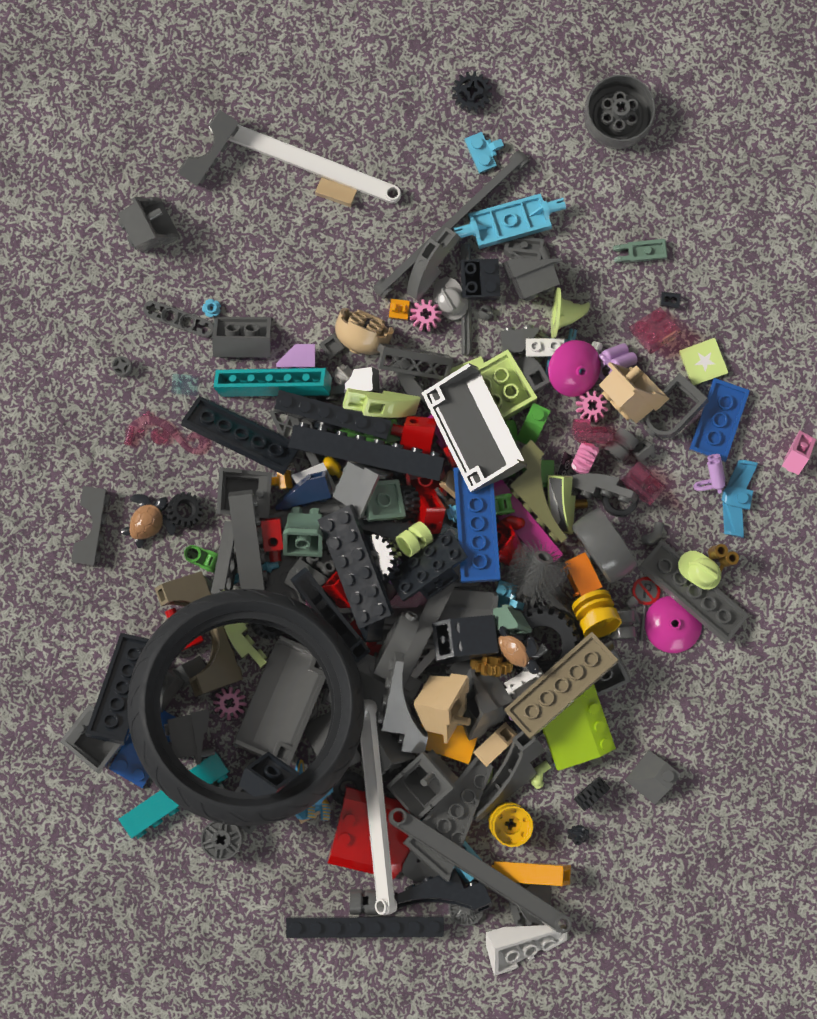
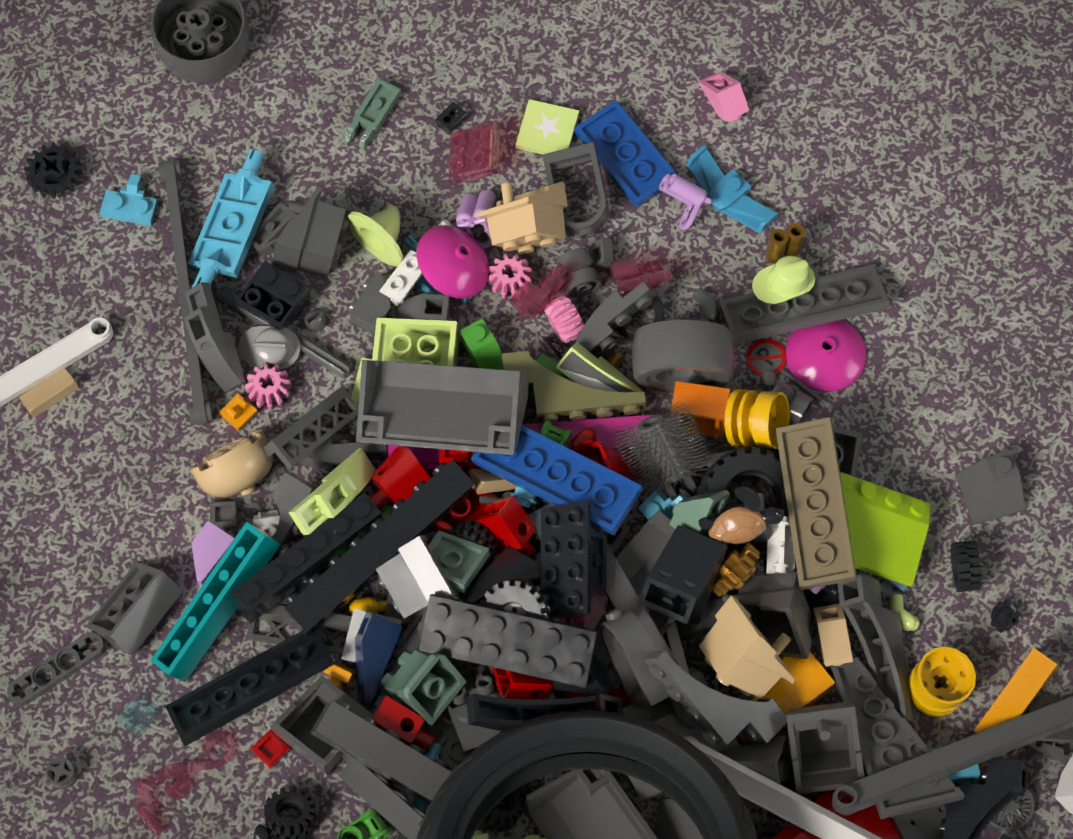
camera: 45 degrees left, 15 degrees down
medium azure plate [202,299,221,318] -> none
yellowish green wheel [396,521,433,557] -> none
none -> red tile [250,729,291,769]

